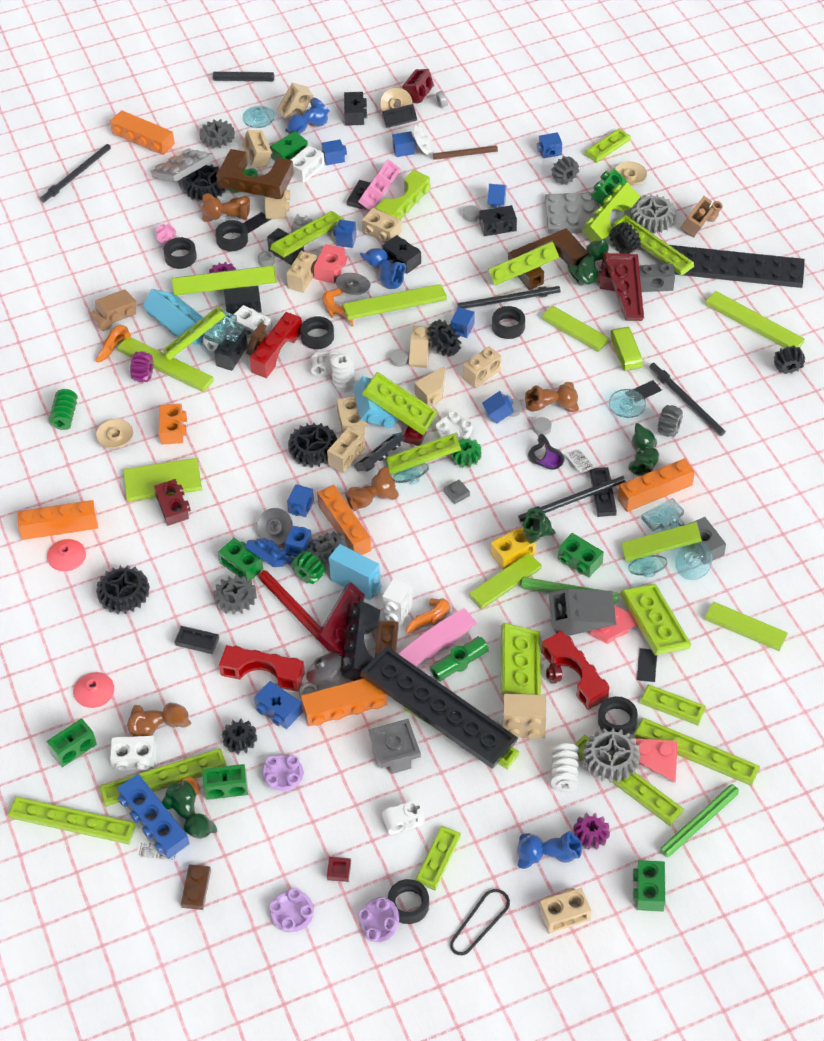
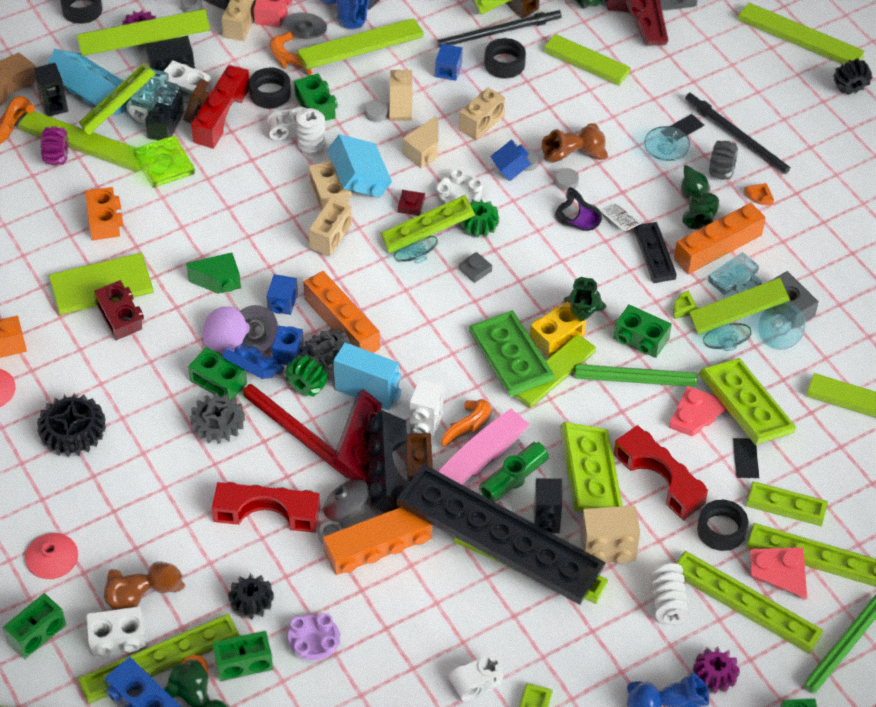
camera: 10 degrees left, 0 degrees up
tan dish [96,419,133,449] -> none
black plate [174,626,219,654] -> none
blue brick [254,681,303,730] -> none
black gear [288,422,337,468] -> none
dark orange animal [345,467,399,512] -> none
black plate [354,432,406,472] -> none
lime tile [362,372,438,435] -> none
flat silver panel [368,719,421,774] -> none
black gear [427,319,462,357] -> none
black bar [518,476,626,523] -> none
dark red plate [546,663,562,684] -> none
dark grey slope [549,588,617,636] -> none
light grey gear [583,728,641,783] -> none
lime beam [611,326,643,371] -> none
none -> black brick [34,62,69,117]
none -> clear neon green plate [133,136,195,188]
none -> green slope [186,252,241,294]
none -> lavender dish [202,307,249,354]
none -> green brick [294,73,338,121]
none -> bright green tile [469,310,554,397]
none -> black brick [533,478,562,534]
none -> lime tile [673,290,698,319]
none -> orange tile [744,183,774,205]

